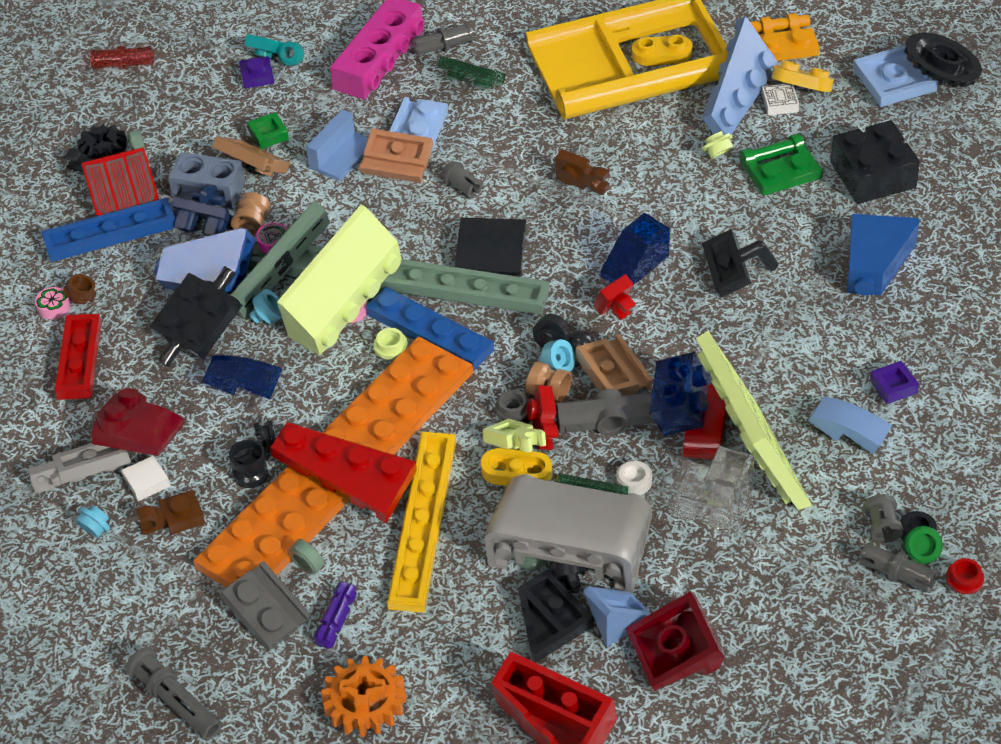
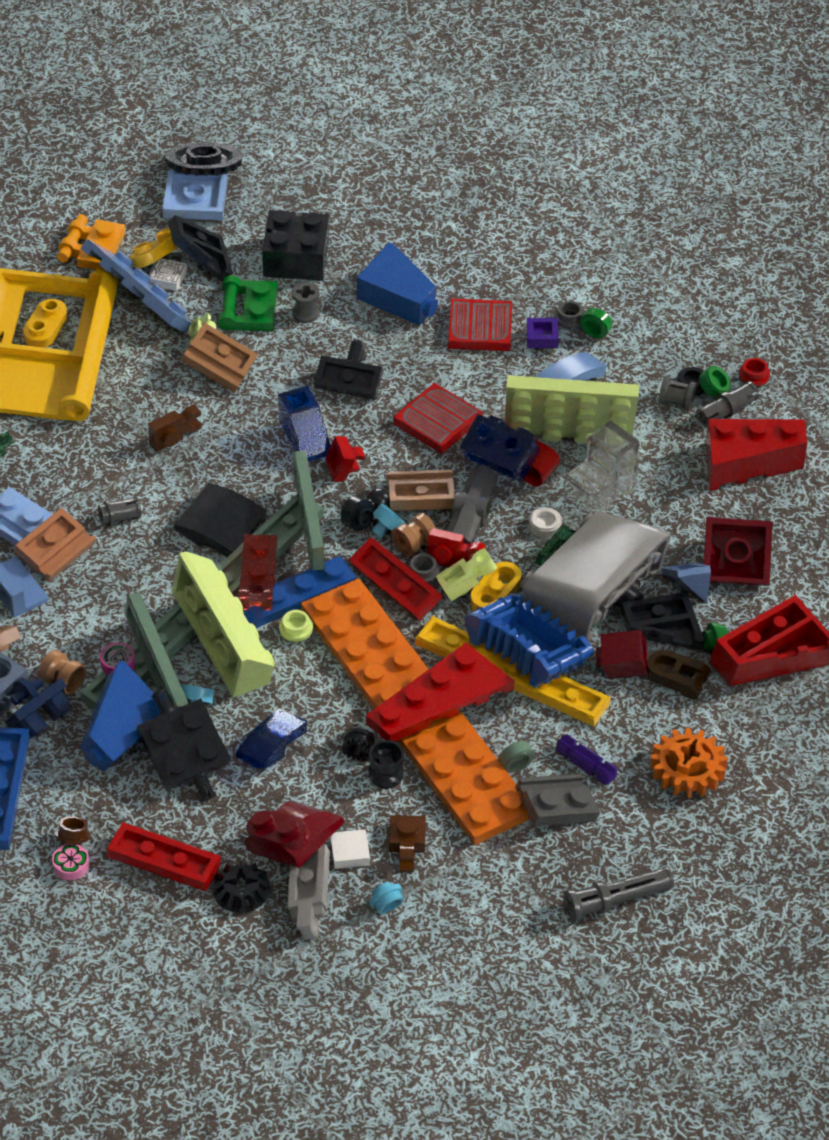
camera: 70 degrees left, 0 degrees up
none -> black wing [168,215,234,282]
none -> medium nougat plate [181,322,258,392]
none -> black gear [212,860,271,913]
none -> clear red plate [238,534,278,610]
none -> dark grey bush [292,283,320,323]
none -> sand green tile [293,451,324,570]
none -> red plate [348,537,442,622]
none -> red tile [393,382,483,454]
none -> red tile [448,298,512,351]
none -> blue piece [464,593,594,688]
none -> dark grey plate [555,301,585,329]
none -> green tile [580,308,612,338]
none -> dark red brick [596,630,649,679]
none -> dark brown plate [647,650,711,700]
none -> green plate [702,622,728,655]
none -> red wedge [705,419,808,491]

